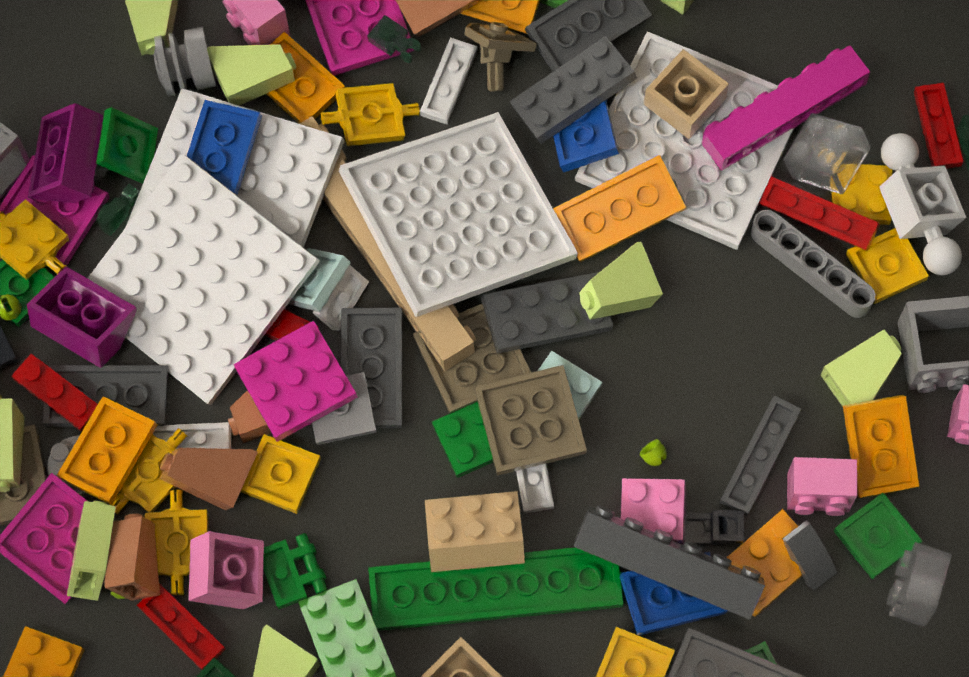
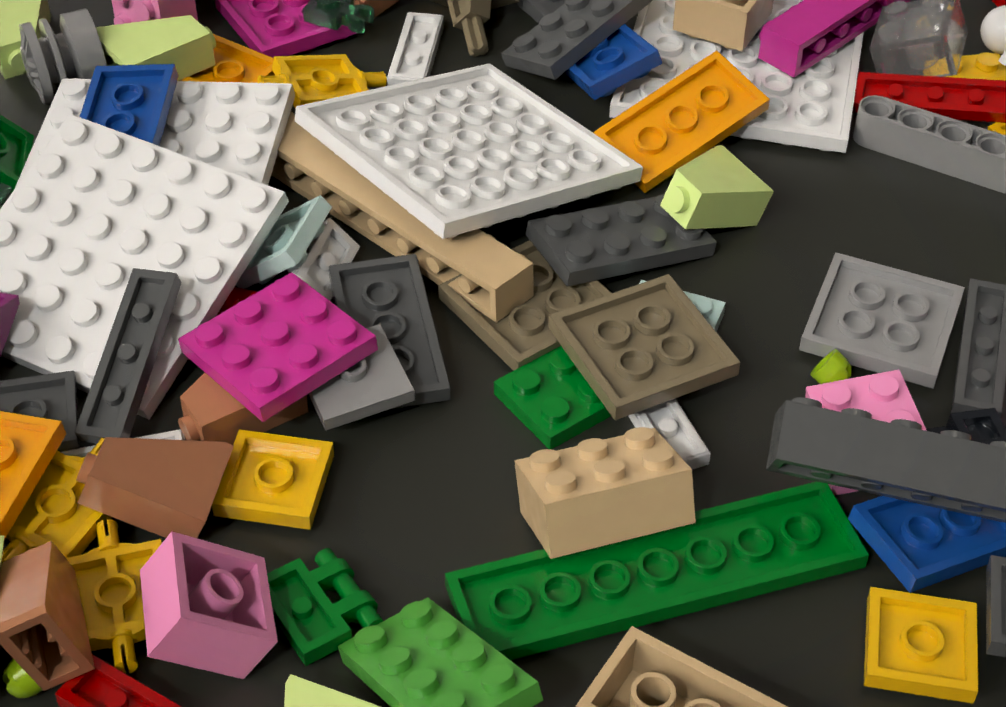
camera: 15 degrees left, 25 degrees down
none -> dark grey plate [74,268,182,444]
none -> light grey plate [799,252,965,389]

